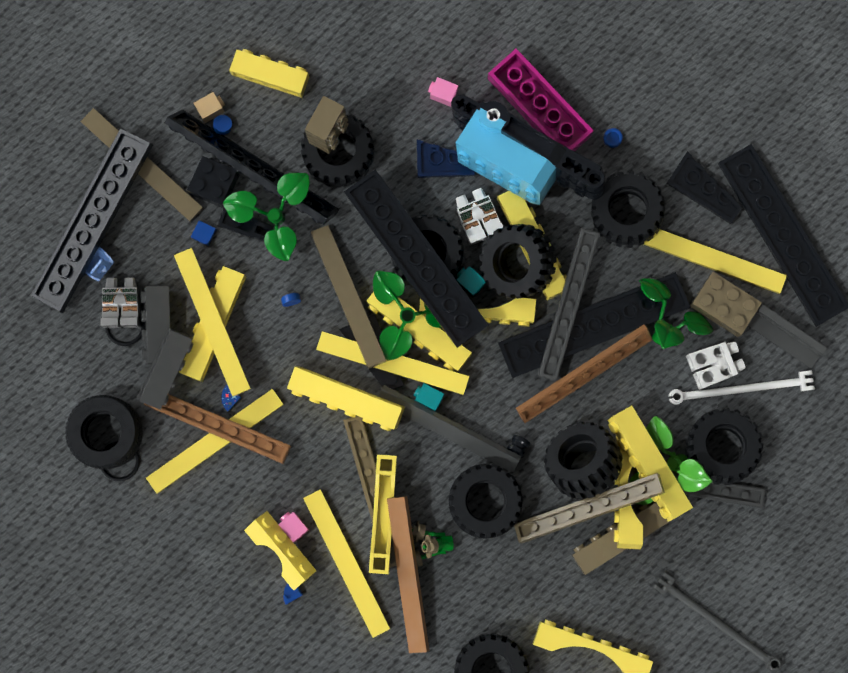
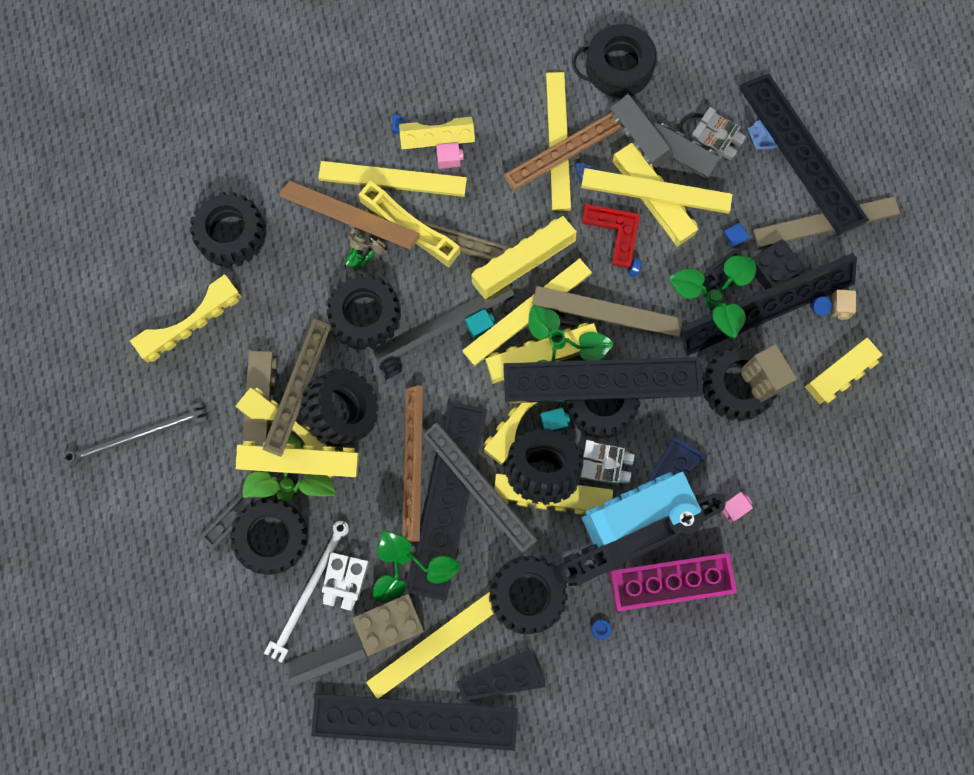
camera: 115 degrees right, 5 degrees down
none -> red plate [581,204,640,269]

